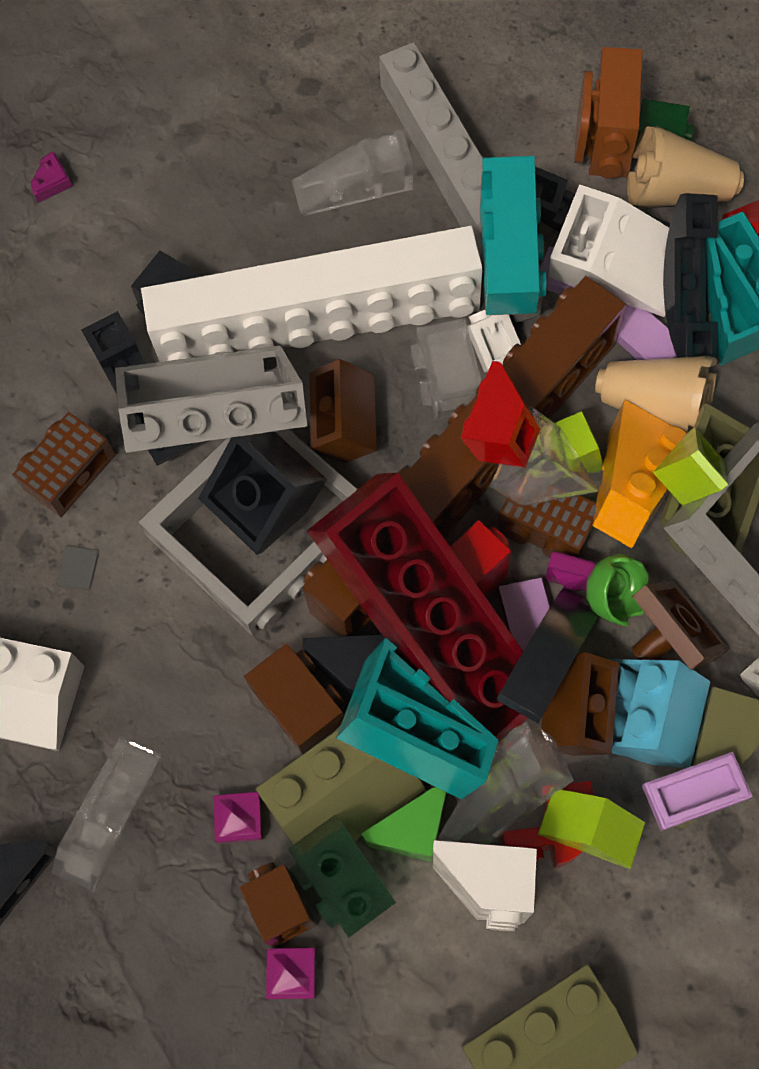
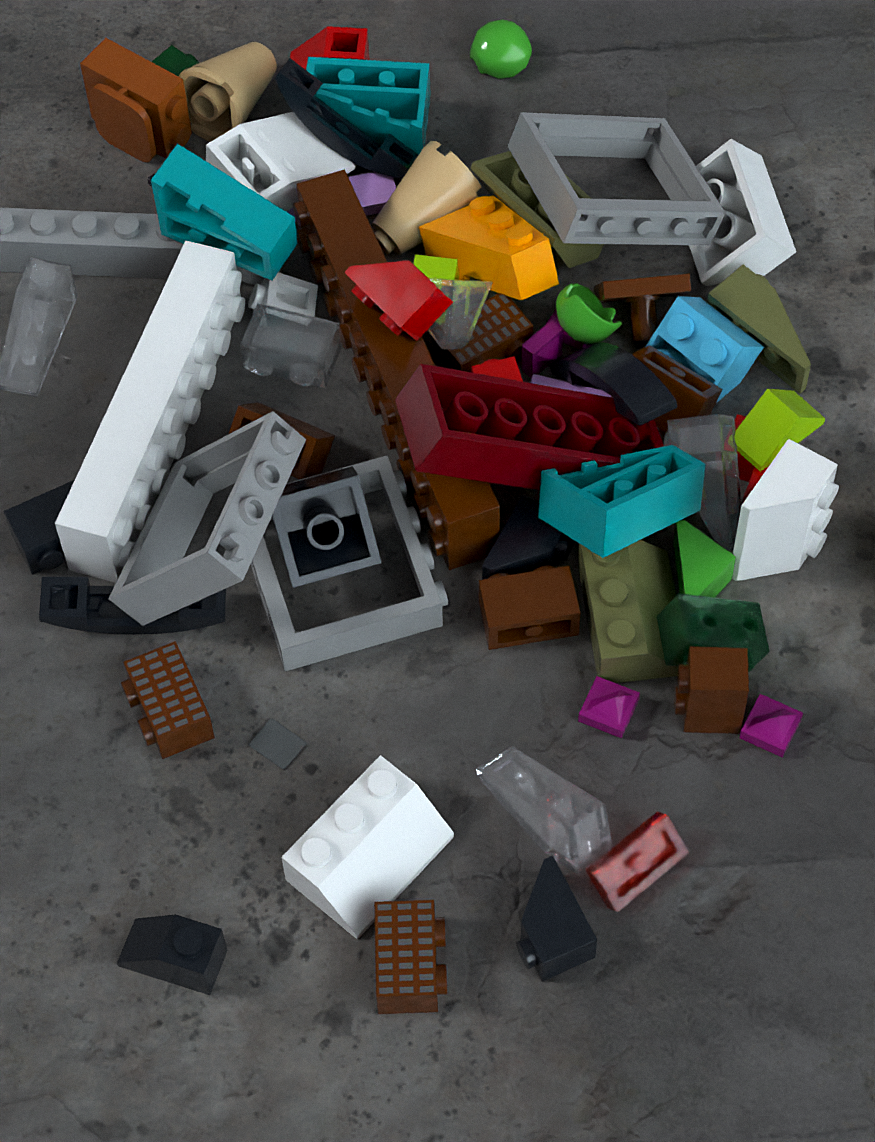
camera: 65 degrees left, 10 degrees down
lavender tile [642,752,753,831] -> none
lime slope [653,427,729,506] -> none
none -> clear red plate [586,811,689,912]

